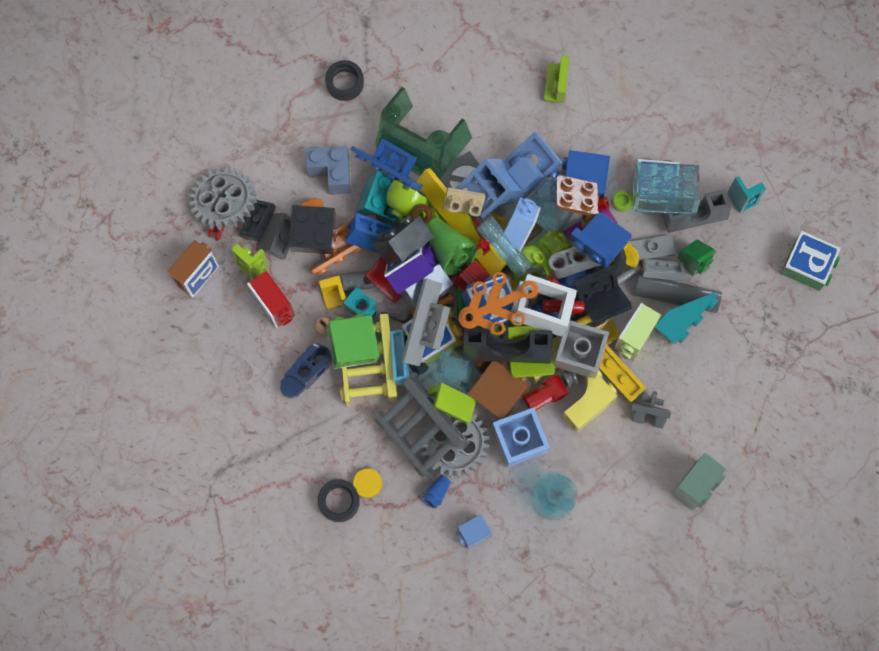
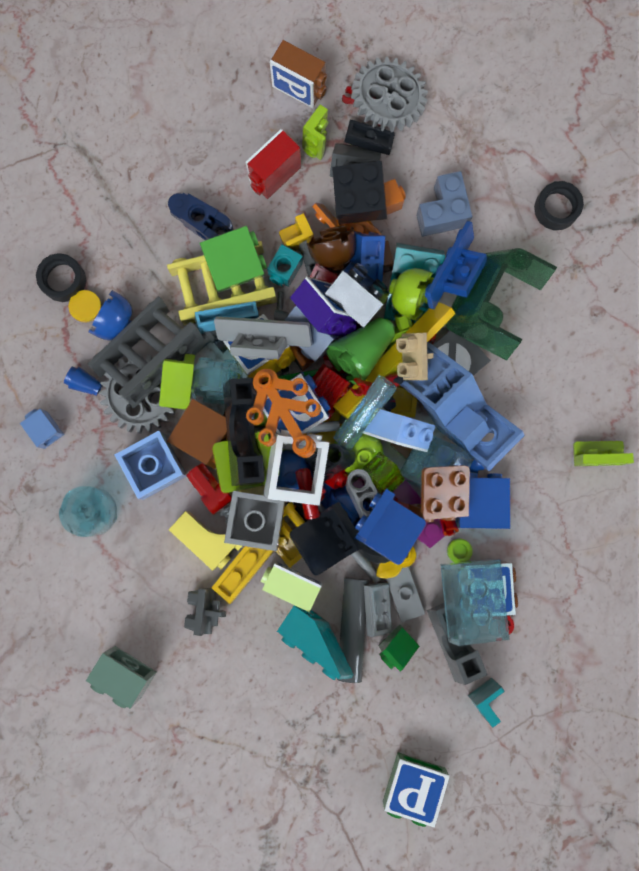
camera: 80 degrees right, 10 degrees up
light nougat hinge [315,317,330,335] -> none
reddish brown plate [411,204,433,224] -> none
none -> blue cylinder [88,290,133,340]
none -> reddish brown cylinder [306,226,356,271]

